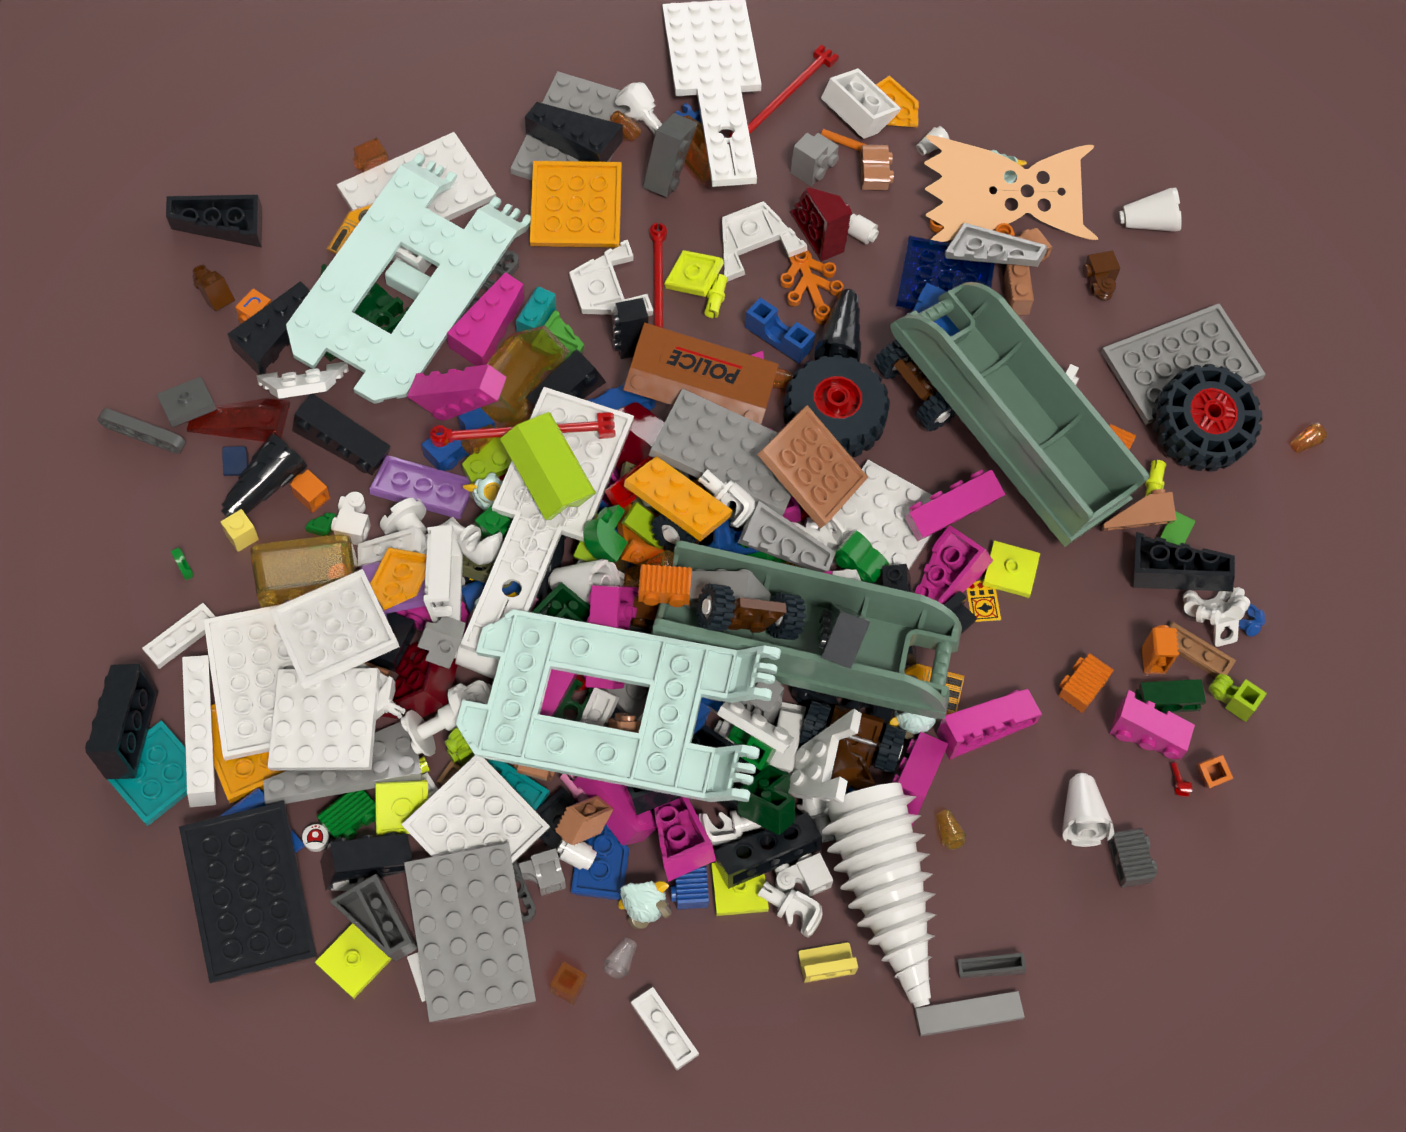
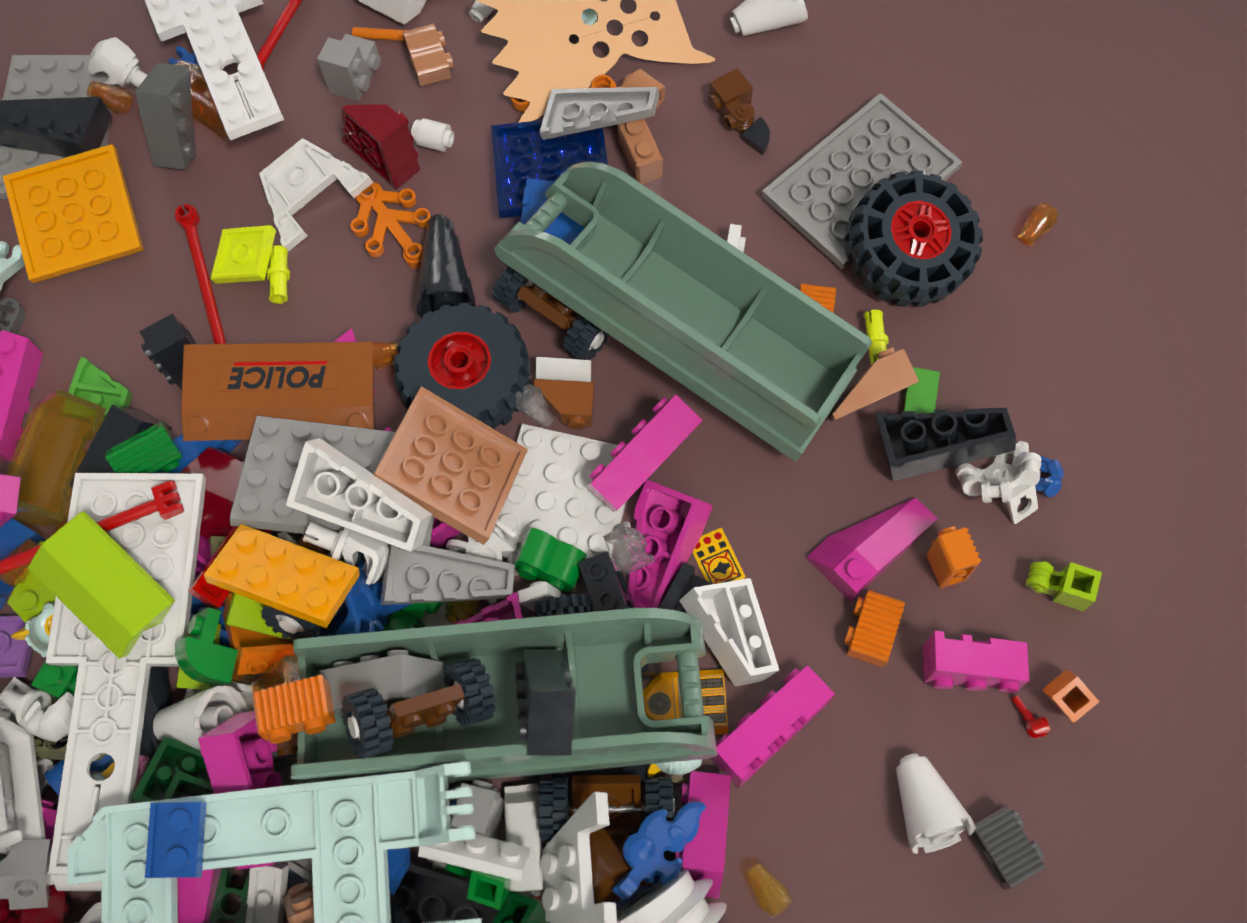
camera: 10 degrees left, 5 degrees up
teal brick [515,286,557,342] -> none
white wing [569,240,653,316] -> none
blue arch [745,297,815,364] -> none
neon yellow plate [983,541,1040,598] -> none
dark green piece [1135,679,1206,713] -> none
medium nougat tile [1169,621,1236,677] -> none
none -> green brick [105,421,183,473]
none -> blue plate [145,802,207,878]
none -> white wedge [286,438,432,552]
none -> clear cone [515,385,554,427]
none -> dark orange slope [534,379,595,430]
none -> white sticker [536,357,591,382]
none -> clear brick [603,522,655,574]
none -> blue piece [612,802,706,900]
none -> white wedge [679,578,779,687]
none -> black tile [742,117,770,155]
none -> dark pink wedge [806,498,938,602]

